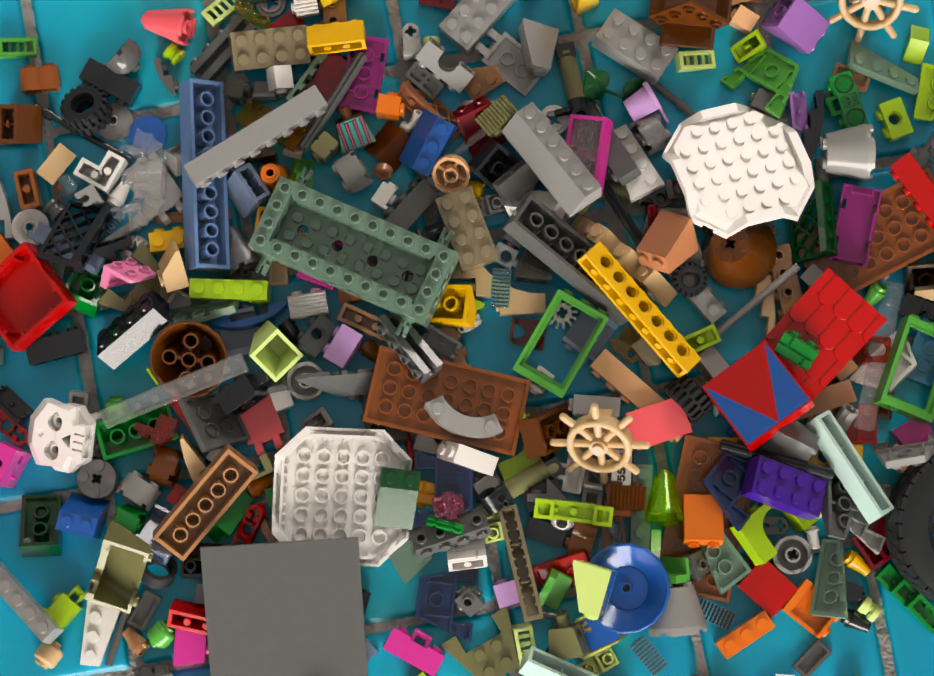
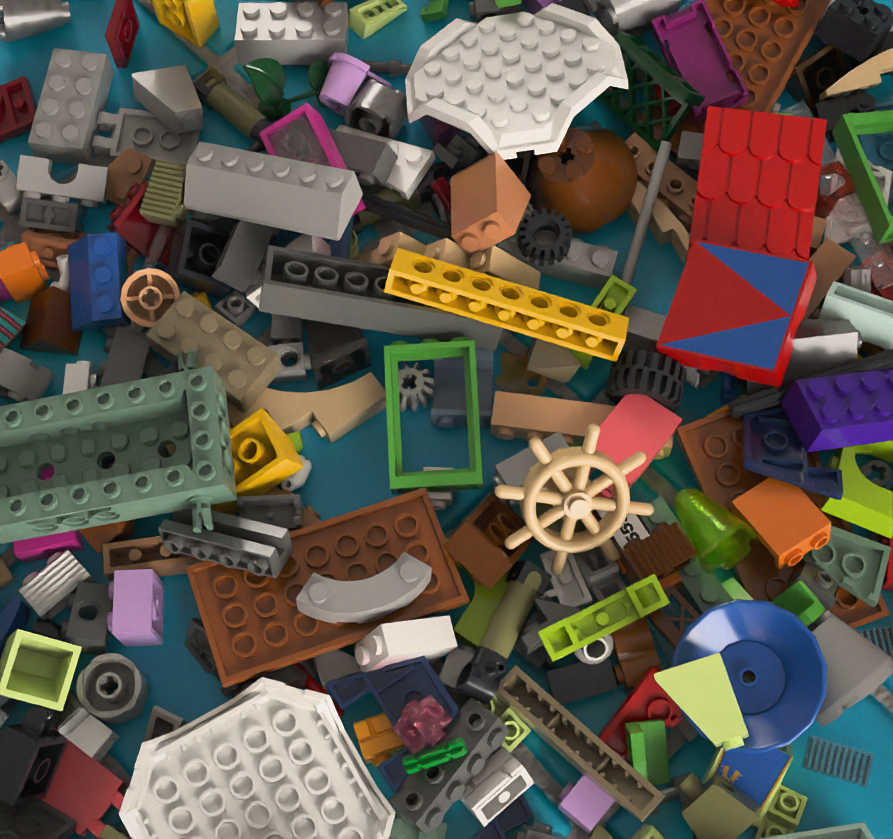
camera: 30 degrees left, 15 degrees down
dark grey wedge [295,369,374,401] -> none
dark orange cone [358,338,379,364] -> none
nougat tile [373,163,393,180] -> none
slope [373,467,421,530] -> none
clear light blue tile [490,268,512,308] -> none
clear red piece [509,316,547,351] -> none
green brick [774,329,820,371] -> none

